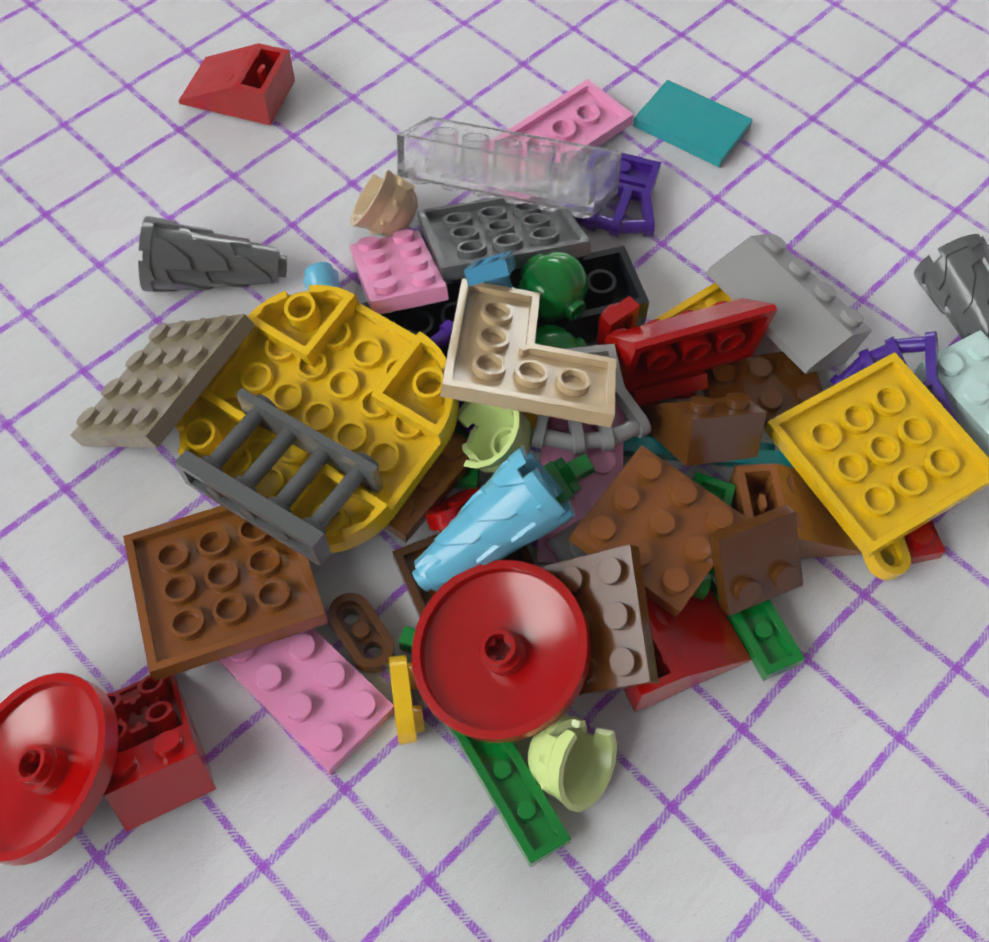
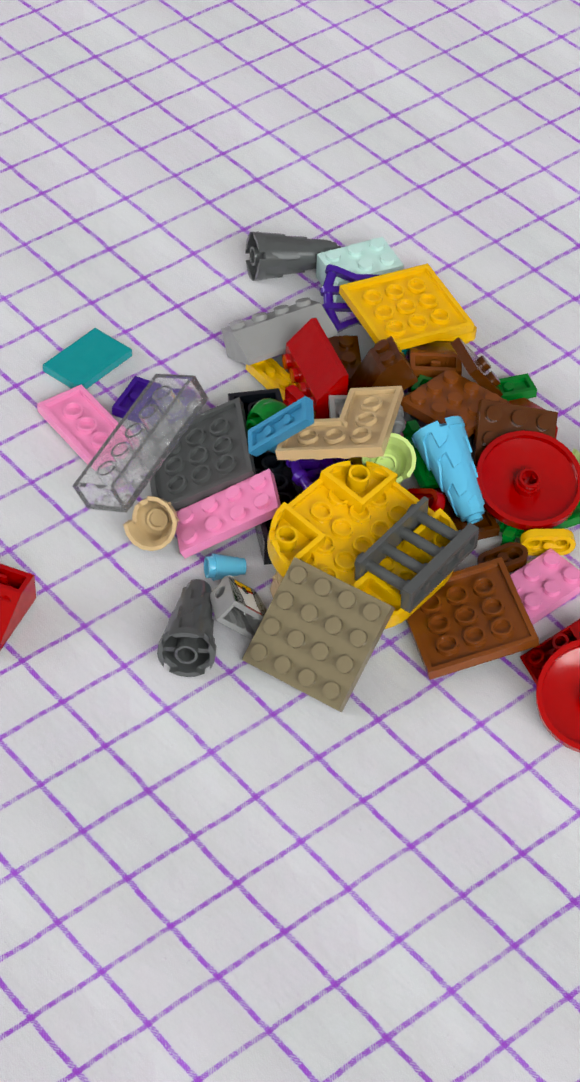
camera: 85 degrees left, 15 degrees down
none -> light grey torso [210,575,267,639]

